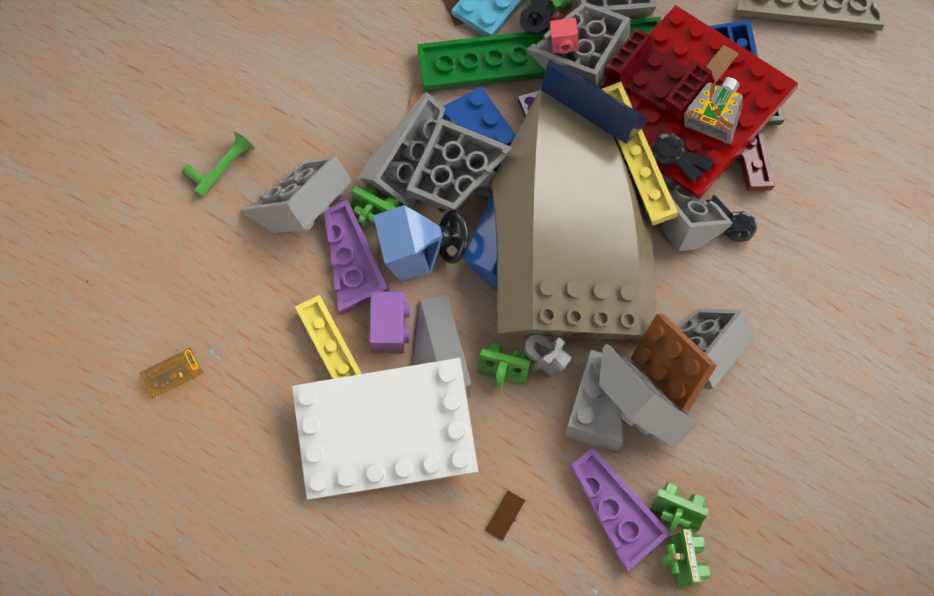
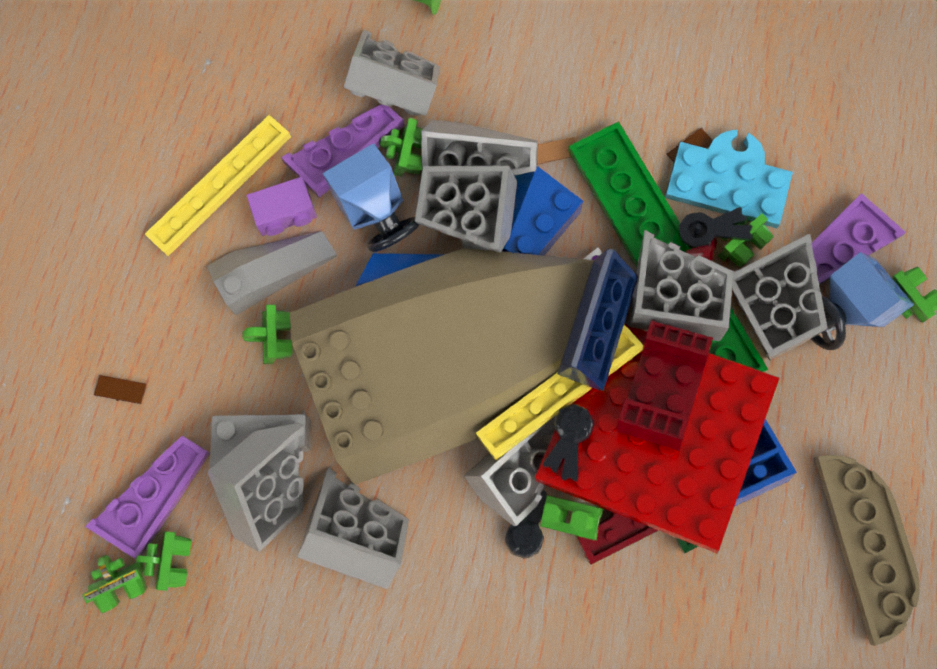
camera: 75 degrees right, 10 degrees up
clear yellow tile [139,348,203,398] -> none
white plate [292,358,479,500] -> none
light grey hips [523,334,572,376] -> none
coral plate [550,18,579,54] -> none
dark orange plate [631,314,717,411] -> none
torso [684,77,743,144] -> none
medium nougat window [706,45,739,84] -> none
none -> bright green hips [541,495,603,540]

